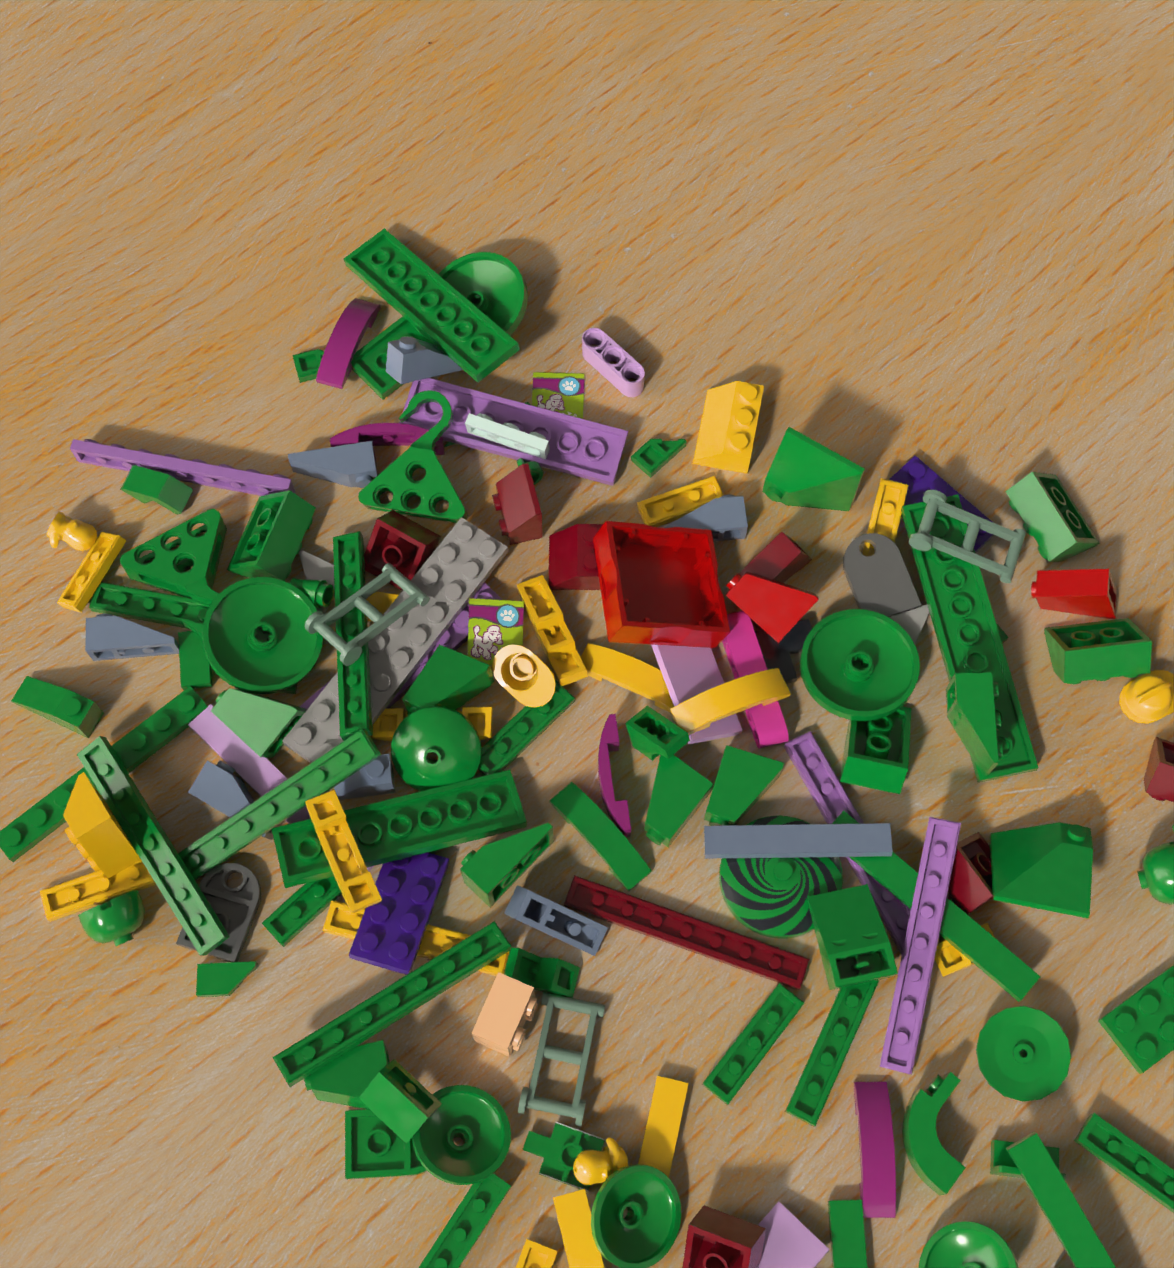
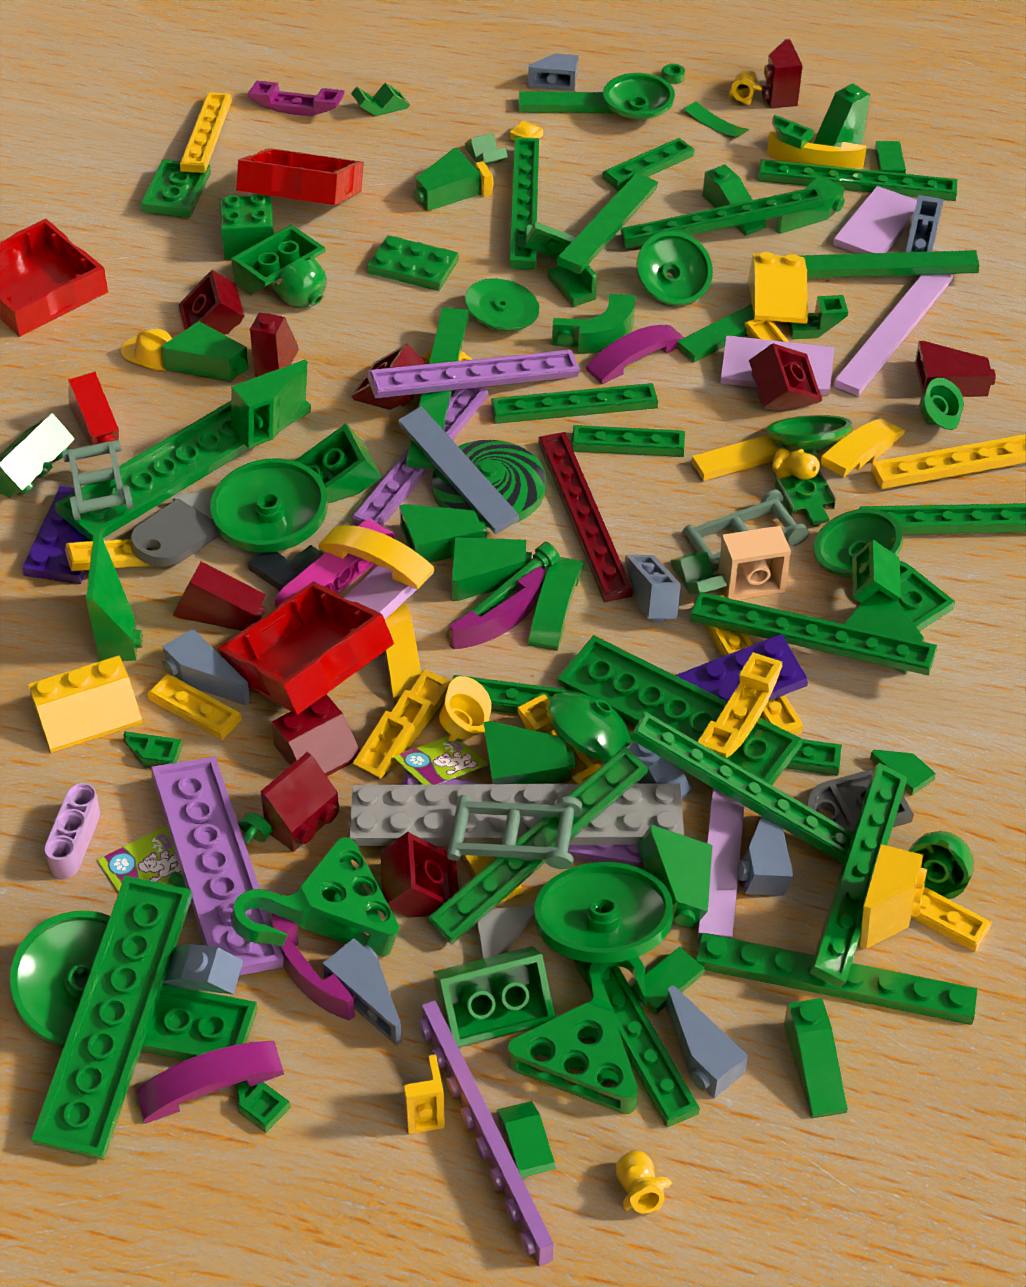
camera: 125 degrees left, 20 degrees down
yellow tile [57,531,126,613] -> none
green cone [290,578,334,608] -> none
green slope [460,822,554,908] -> none
light aqua plate [465,413,550,460] -> none
green arch [625,706,690,761] -> none
red slope [726,571,819,643] -> none
green slope [807,884,898,990] -> none
green slope [989,822,1093,918] -> none
green slope [1044,618,1152,684] -> none
none -> green slope [161,321,248,381]
none -> dark red slope [250,312,299,378]
none -> yellow panel [404,1054,445,1135]
none -> green piece [446,541,560,640]
none -> green panel [524,221,576,259]

